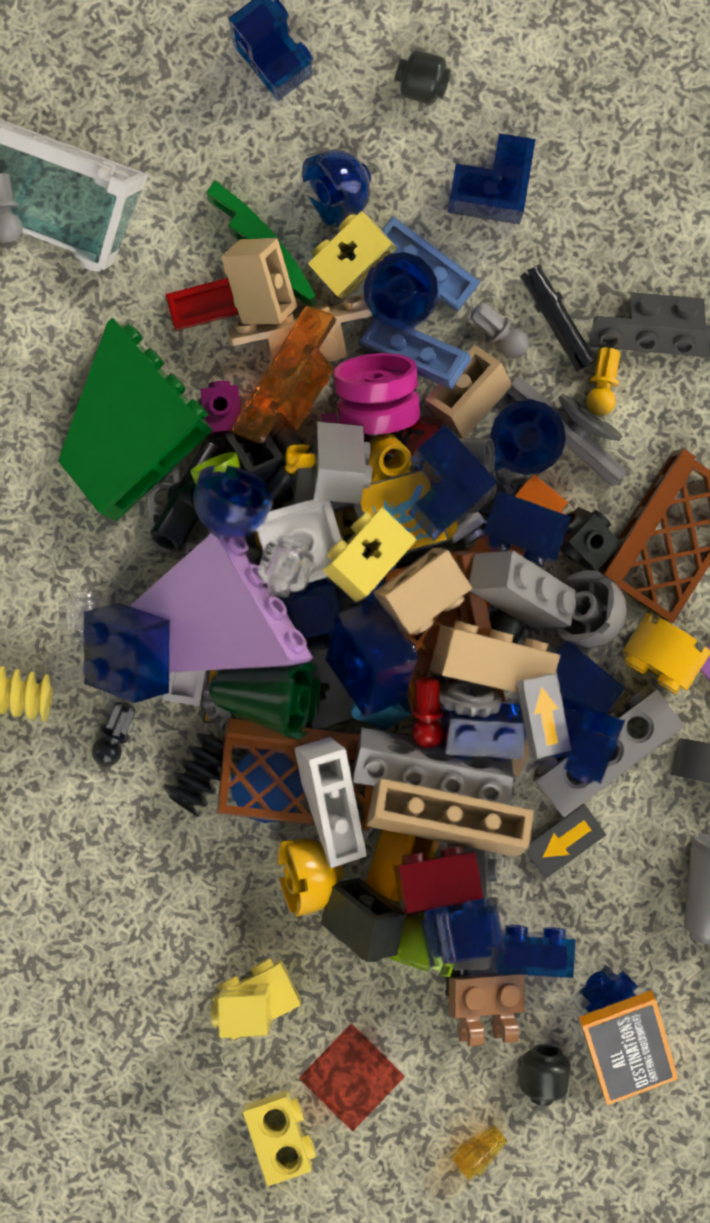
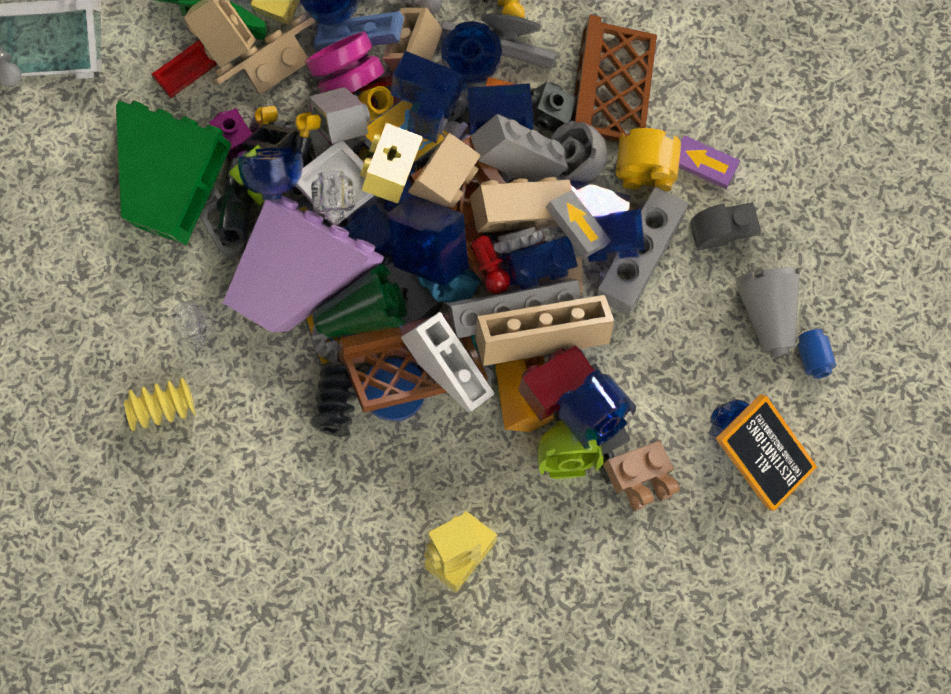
camera: 25 degrees left, 15 degrees down
clear blue brick [83,603,170,703] -> none
black axle [92,701,136,767] -> none
white tile [163,670,207,706] -> none
clear orange bracket [232,306,336,444] -> none
light yellow brick [243,1090,317,1187] -> none
yellow cylinder [277,838,343,916] -> none
clear red piece [299,1023,406,1131] -> none
pearl dark grey brick [321,878,406,962] -> none
clear yellow cone [450,1125,508,1181] -> none
clear blue brick [493,925,576,978] -> none
pearl dark grey head [519,1044,571,1106] -> none
dark grey tile [526,804,607,879] -> none

